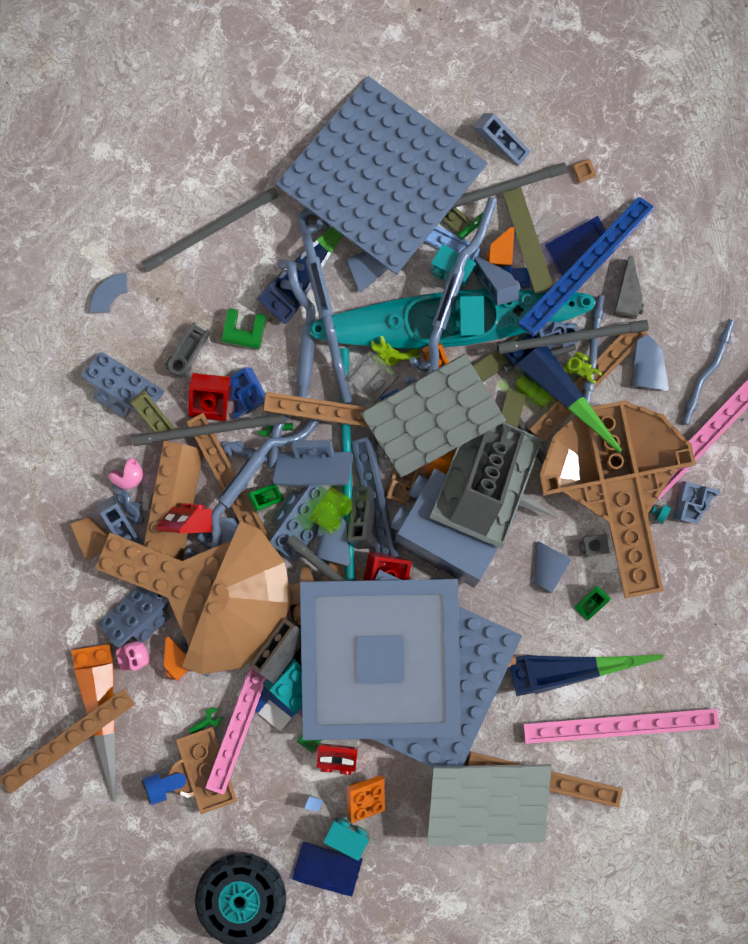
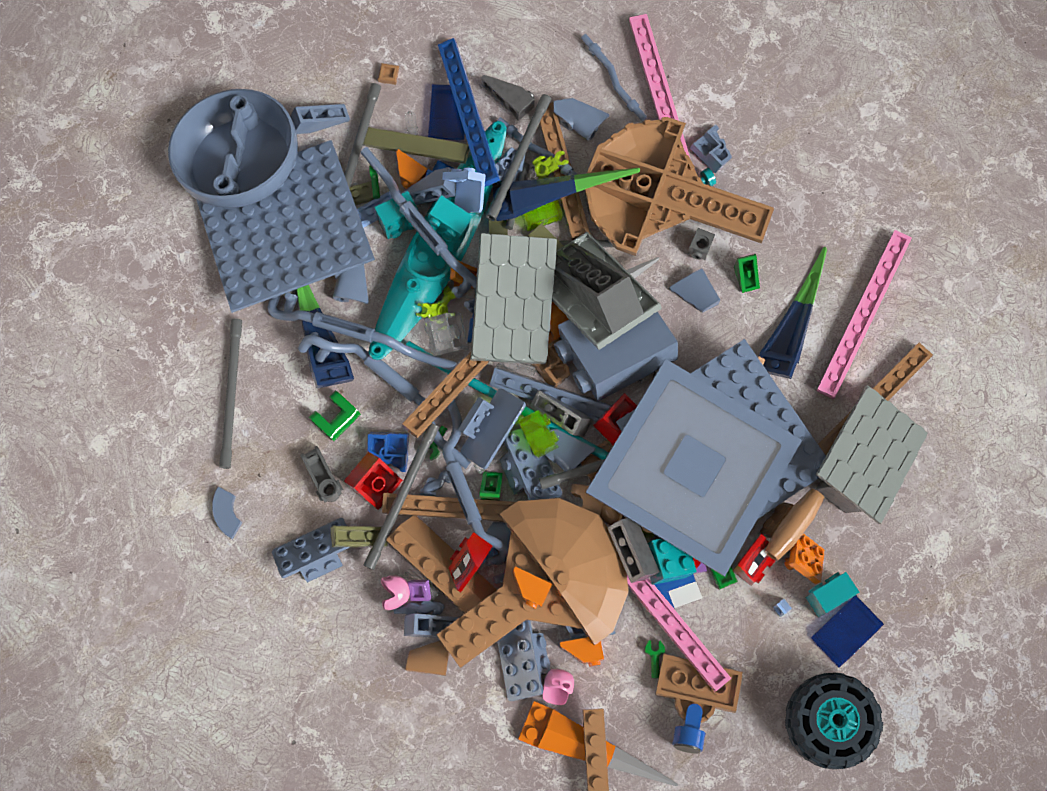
camera: 55 degrees left, 10 degrees down
none -> sand blue cylinder [168,89,298,208]
none -> medium lavender tile [408,580,431,601]
none -> light blue bracket [442,168,485,213]
none -> orange slope [513,567,552,609]
none -> medium nougat plate [760,489,824,561]

